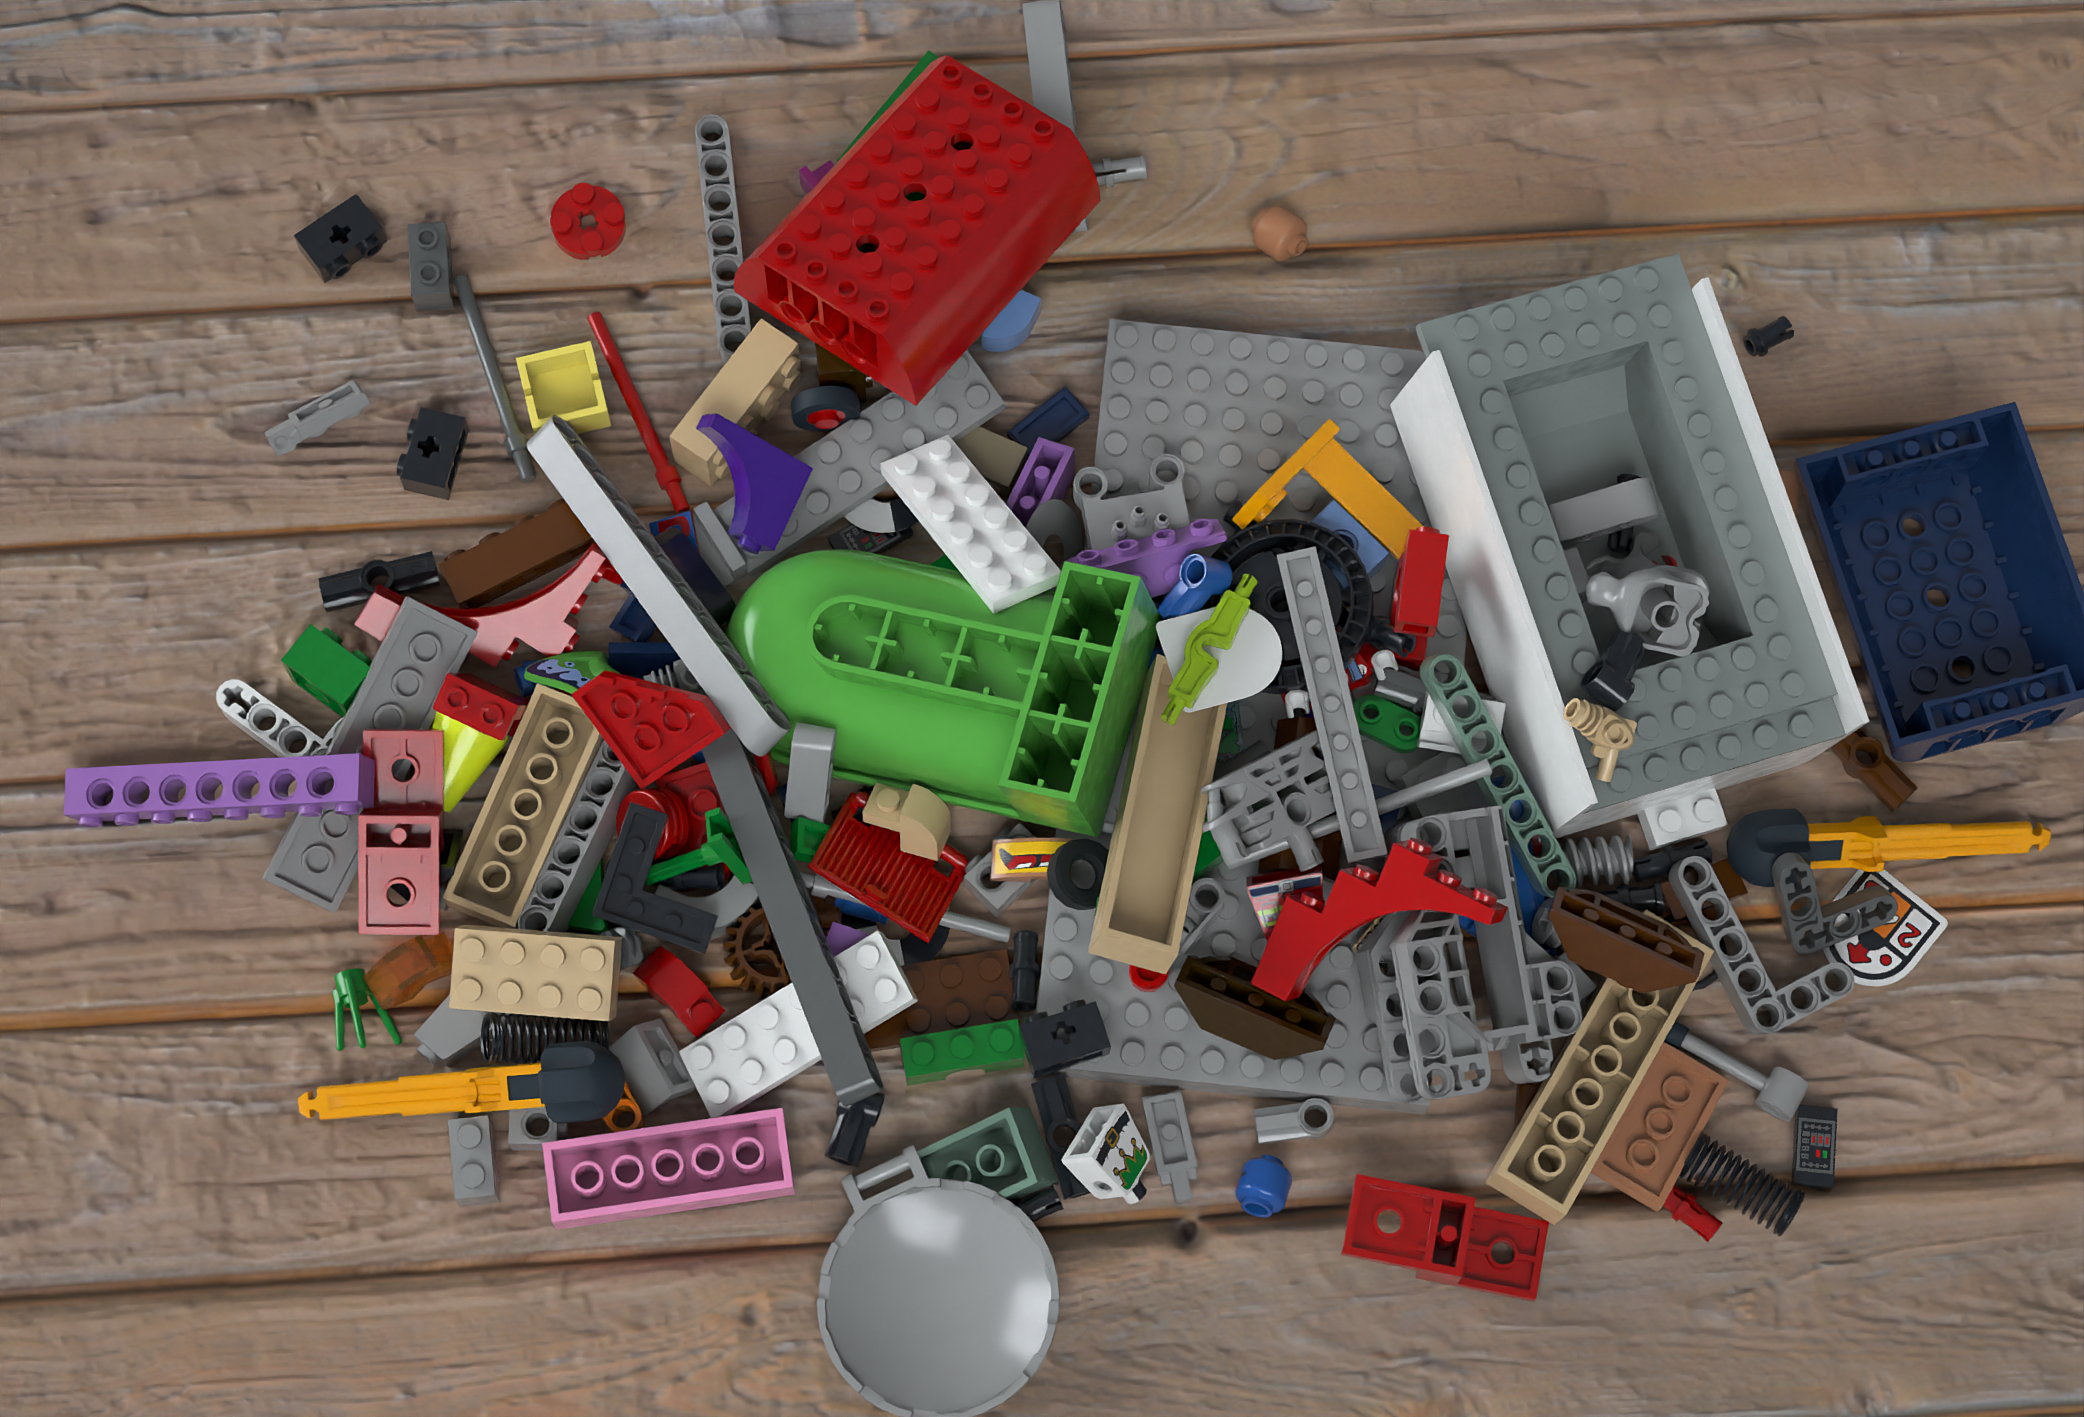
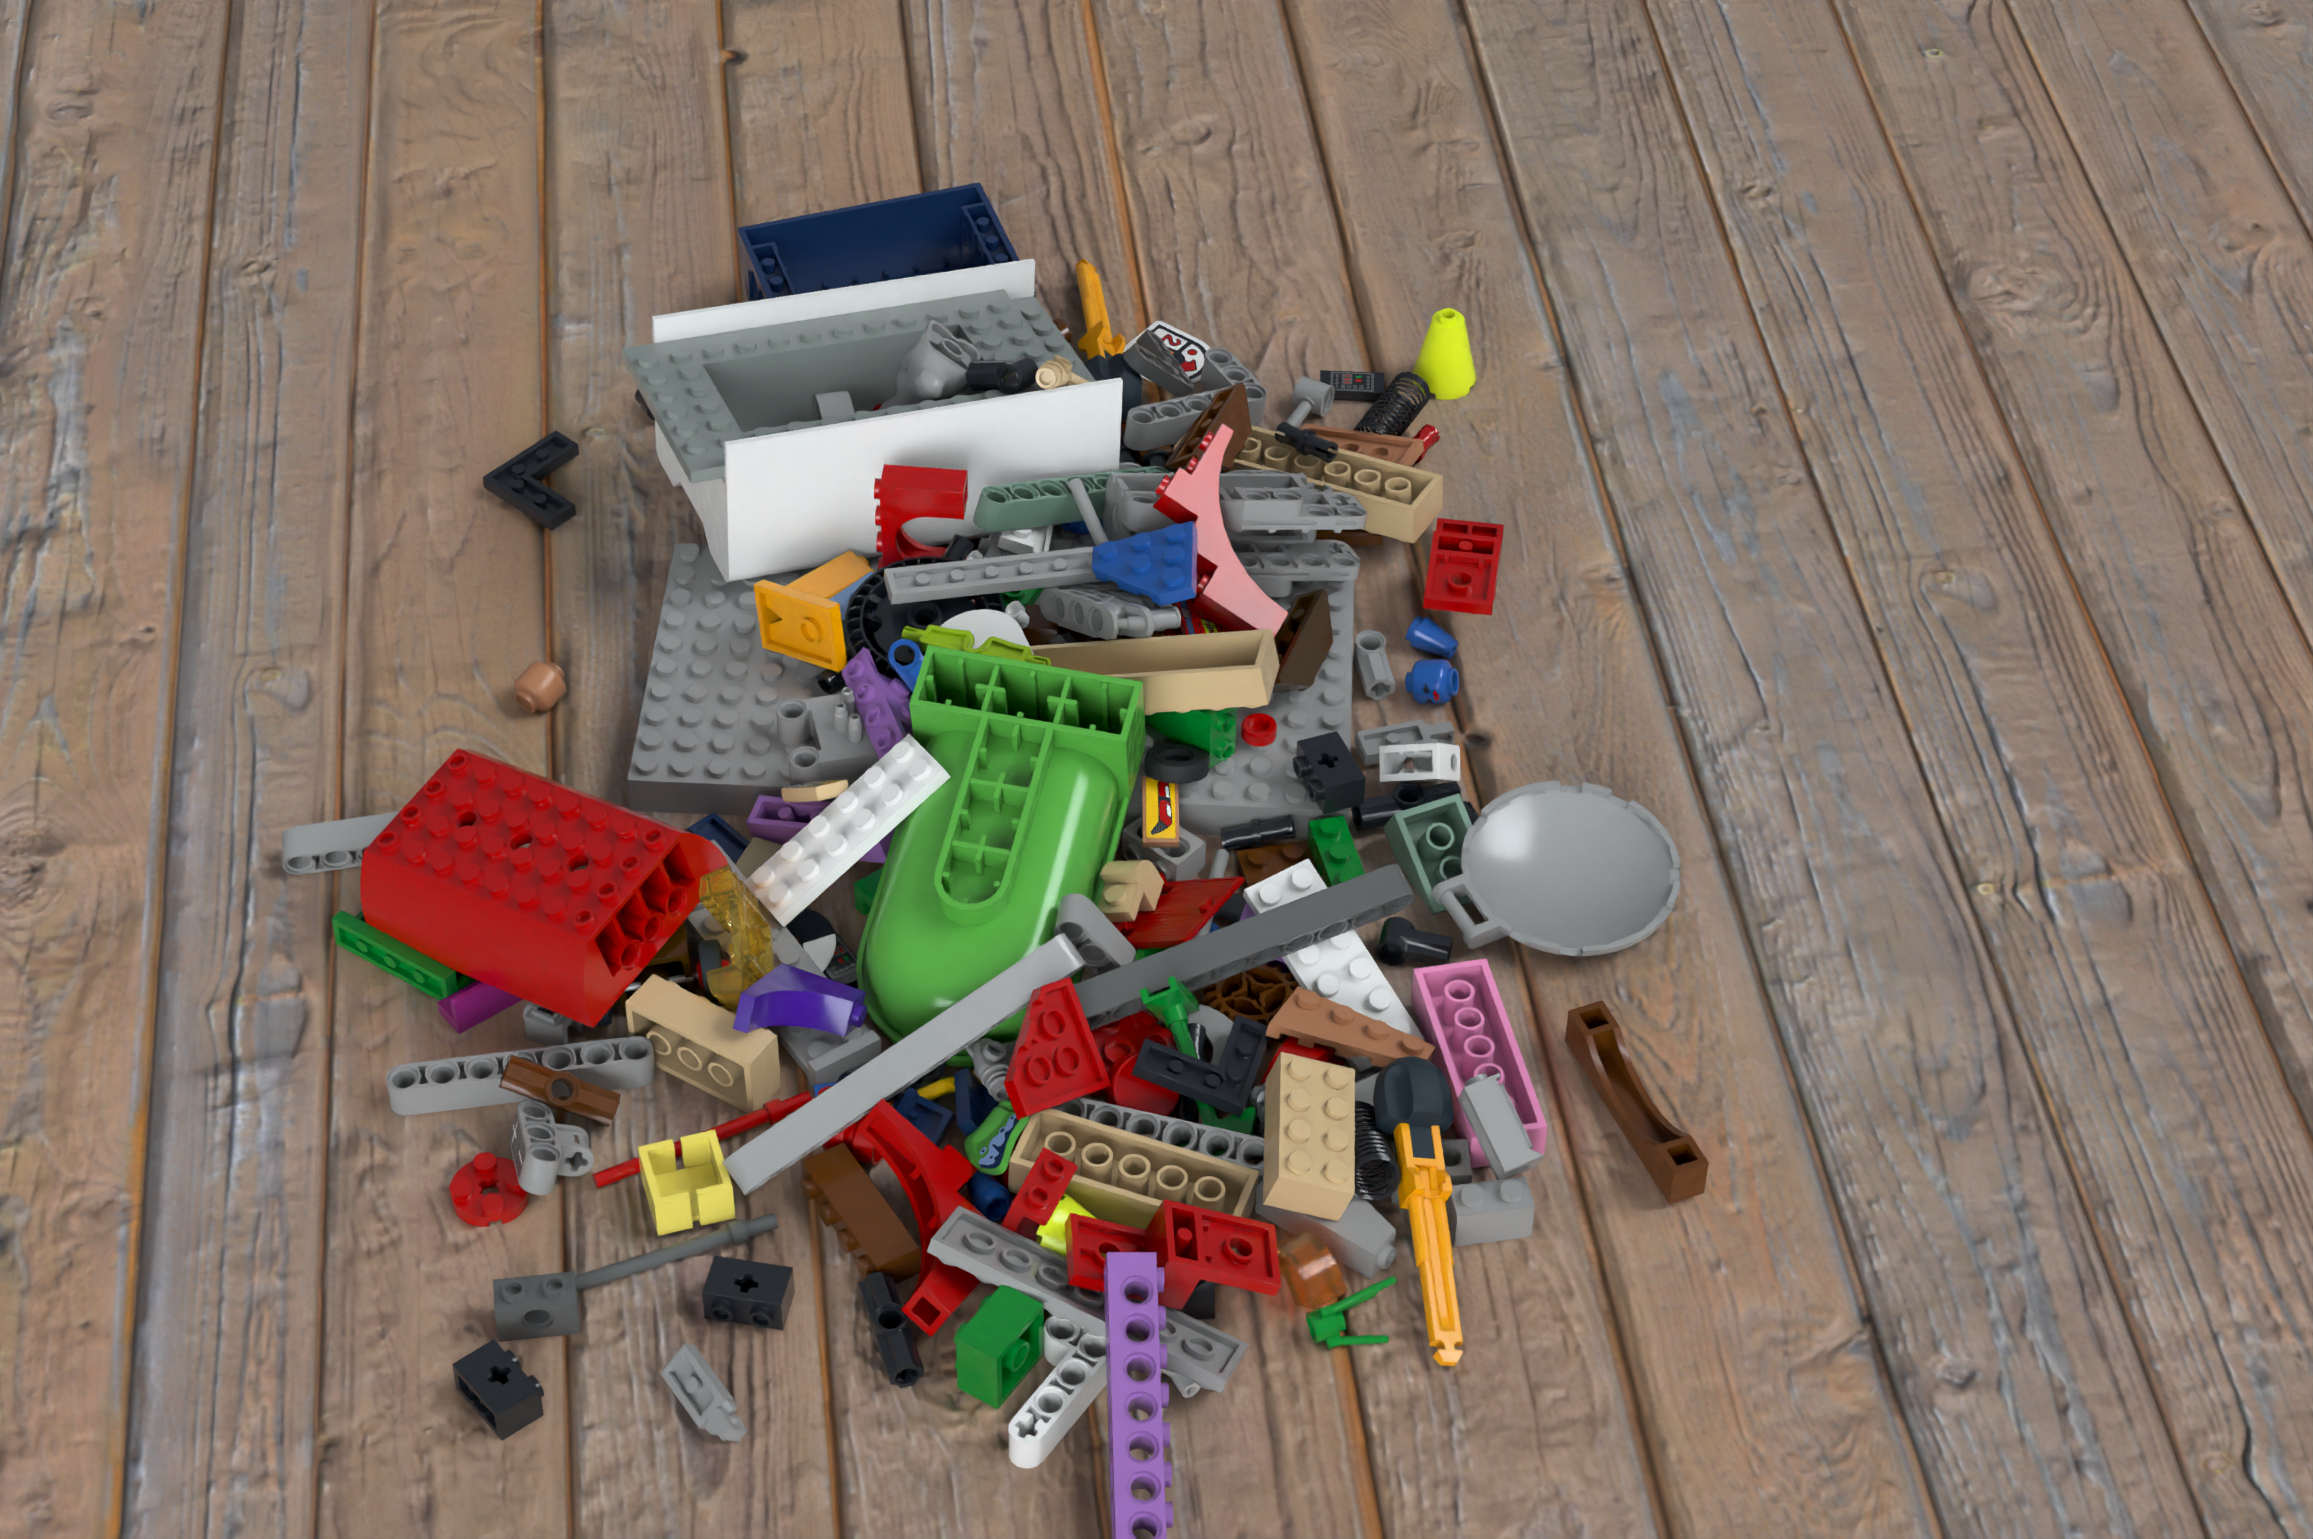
camera: 90 degrees left, 30 degrees down
none -> black plate [482,430,579,531]
none -> reddish brown piece [499,1055,621,1127]
none -> light grey beam [509,1100,594,1195]
none -> clear yellow plate [699,865,775,1013]
none -> tan tile [781,780,849,802]
none -> blue plate [1092,521,1198,606]
none -> nougat wing [1265,986,1436,1068]
none -> black pin [1275,422,1338,463]
none -> blue cone [1405,615,1459,660]
none -> neon yellow cone [1412,308,1476,400]
none -> light grey window [1458,1073,1545,1180]
none -> reddish brown arch [1565,1000,1709,1204]

